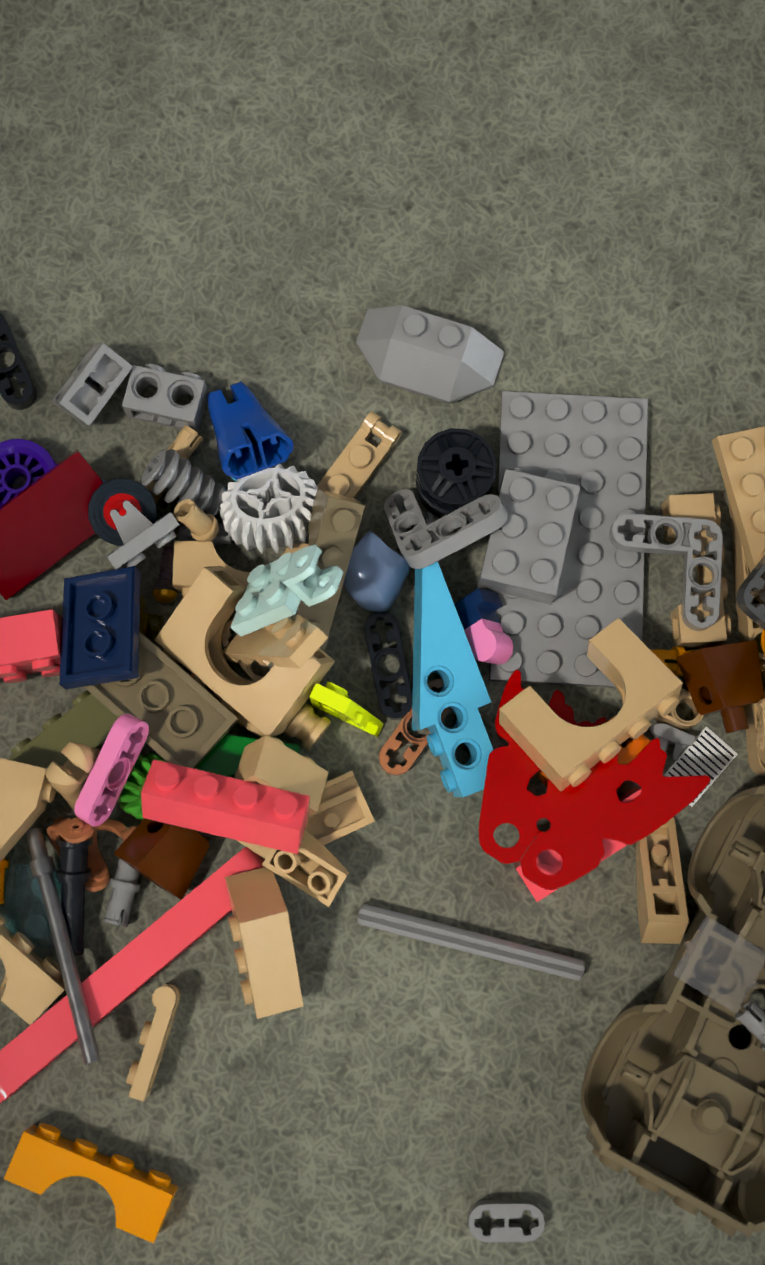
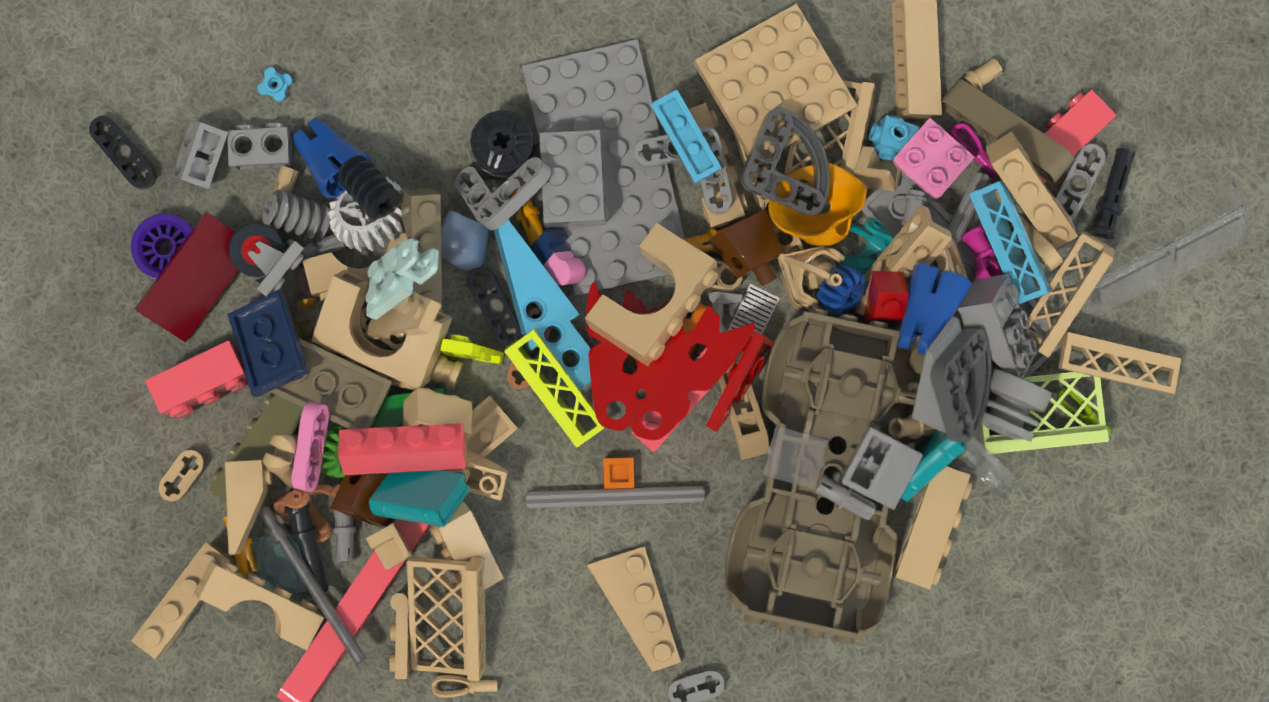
camera: 15 degrees left, 5 degrees up
tan pin [174,499,219,542] -> none
tan plate [317,411,402,499] -> none
light grey wedge [356,305,504,404] -> none
none -> medium azure plate [257,67,292,102]
none -> black piece [338,155,401,218]
none -> tan panel [366,523,413,569]
none -> teal piece [369,470,470,527]
none -> tan fence [407,557,487,681]
none -> tan piece [432,675,497,698]
none -> neon yellow fence [504,329,605,448]
none -> light orange pin [510,184,544,246]
none -> tan wing [587,547,681,672]
none -> orange plate [603,458,634,489]
none -> medium azure plate [651,89,722,184]
none -> red wing [706,331,774,432]

